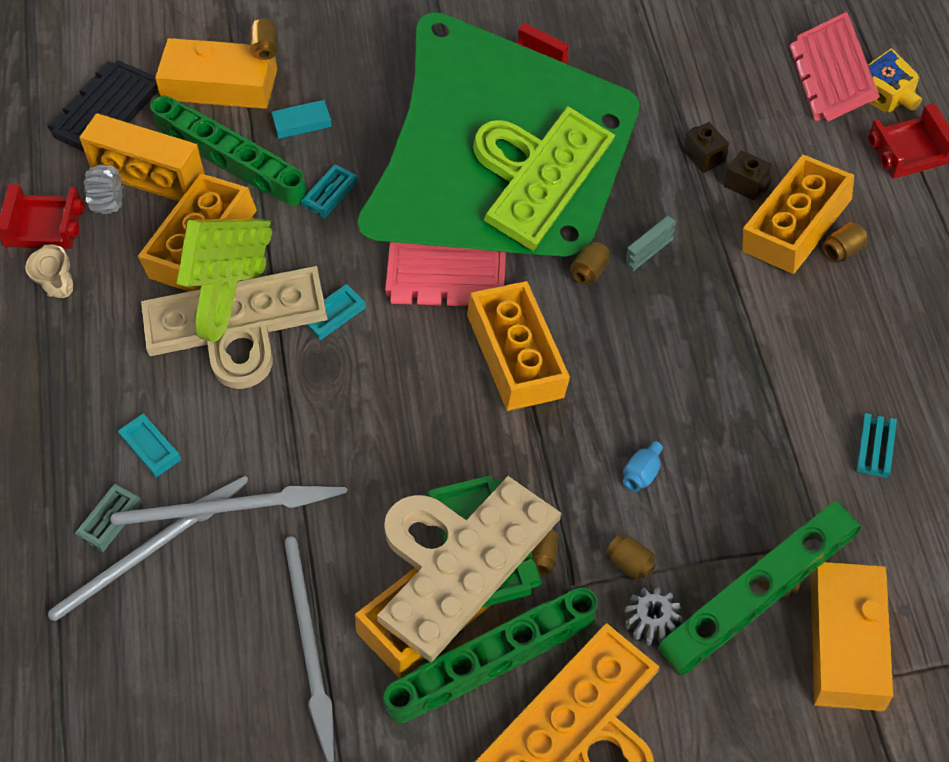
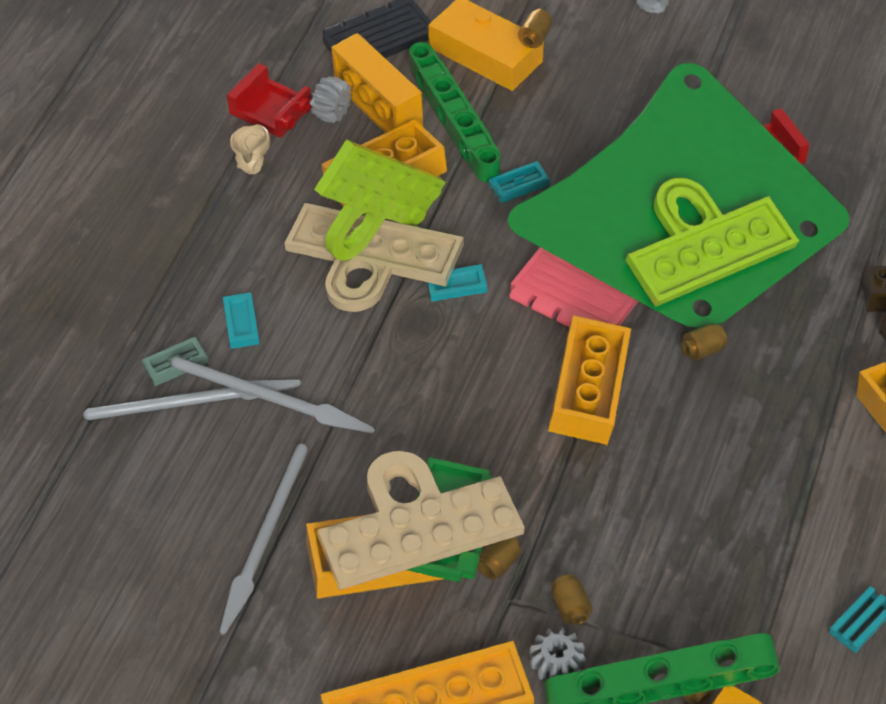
camera: 30 degrees right, 5 degrees down
teal tile [271,100,332,139] -> none
green beam [384,588,597,723] -> none
dark azure plant [623,441,663,492] -> none
sand green tile [626,216,676,271] -> none

